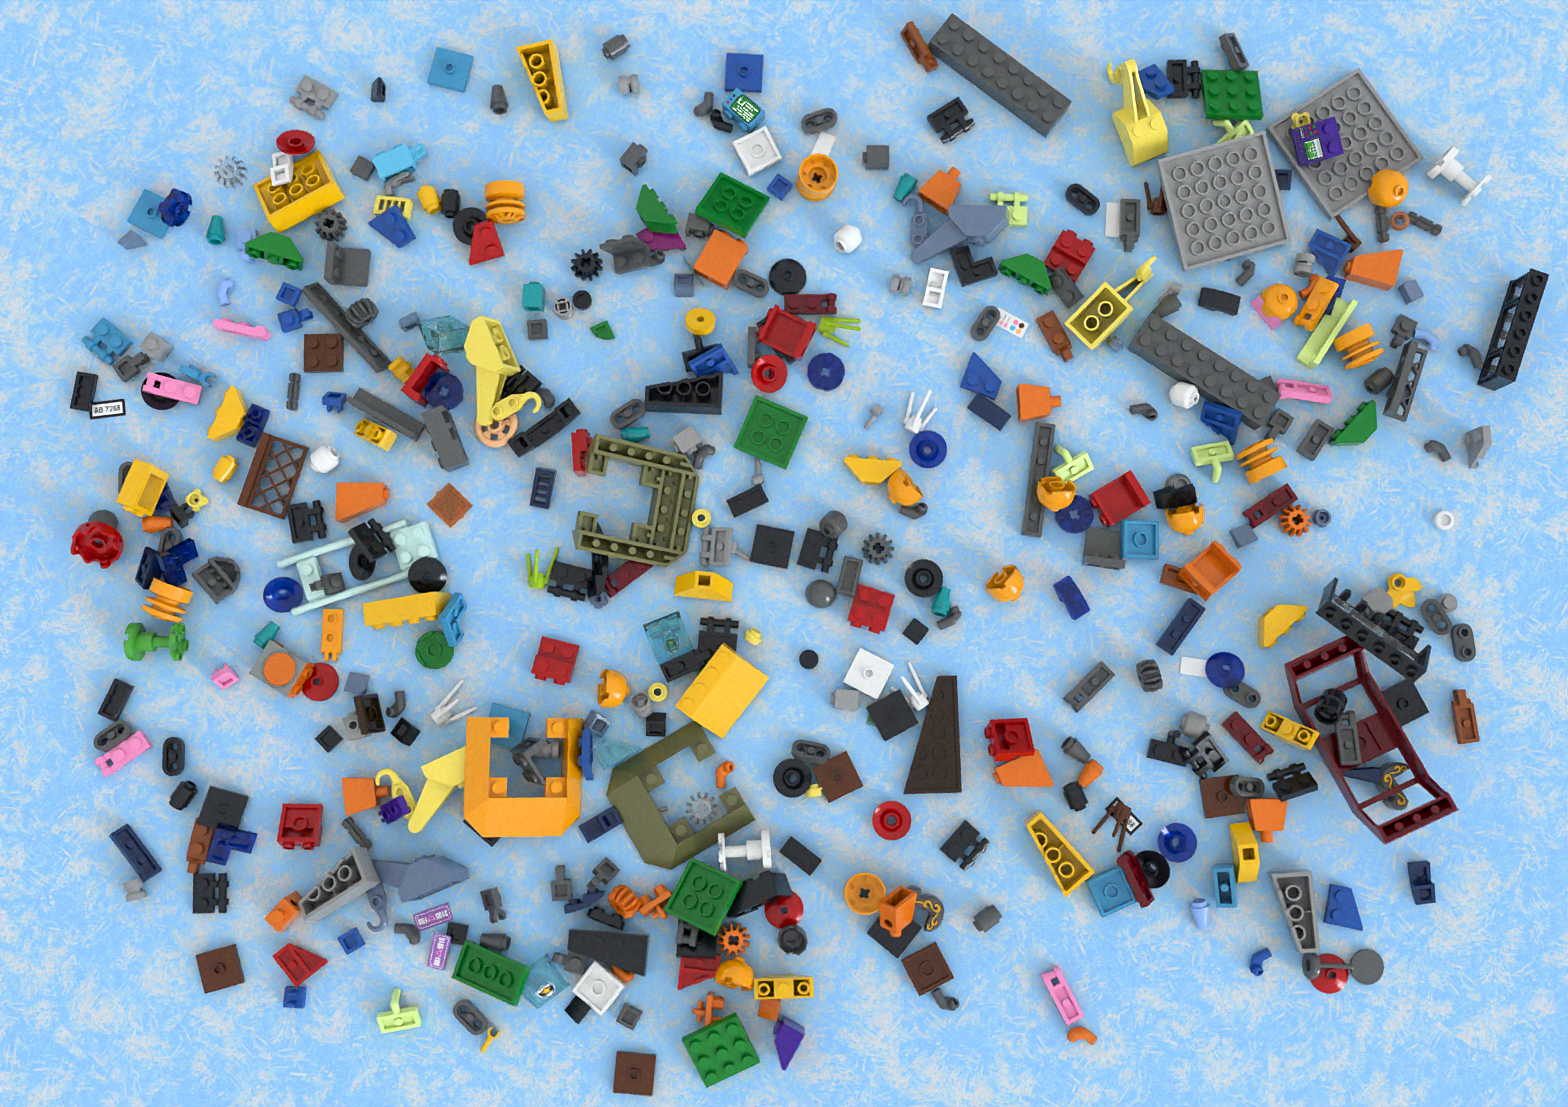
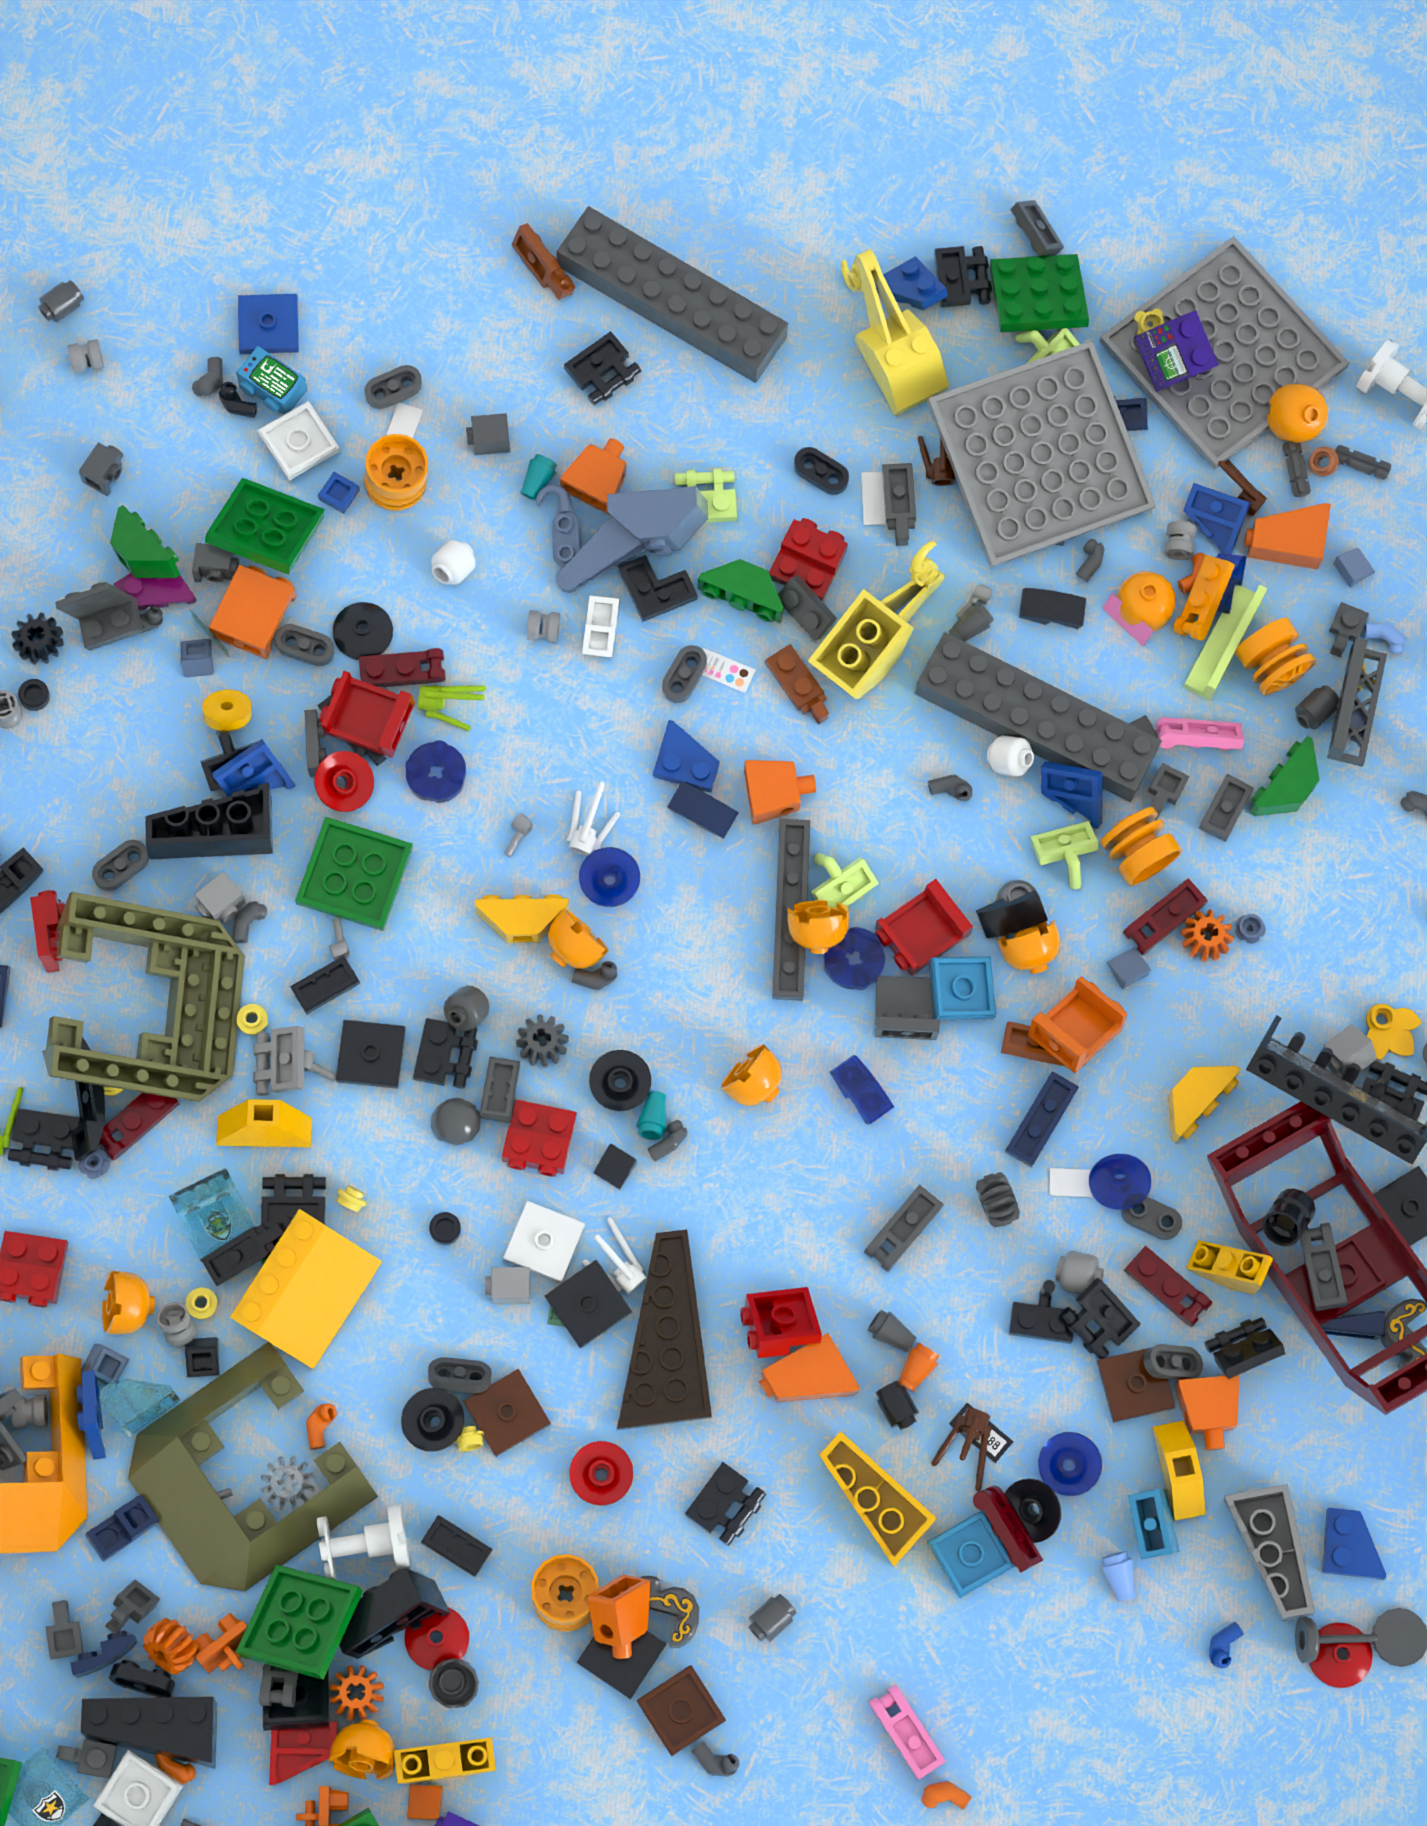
camera: 10 degrees left, 10 degrees down
green tile [590,320,615,340] -> none
teal cone [620,427,650,443] -> none
sand blue plate [1106,336,1123,353] -> none

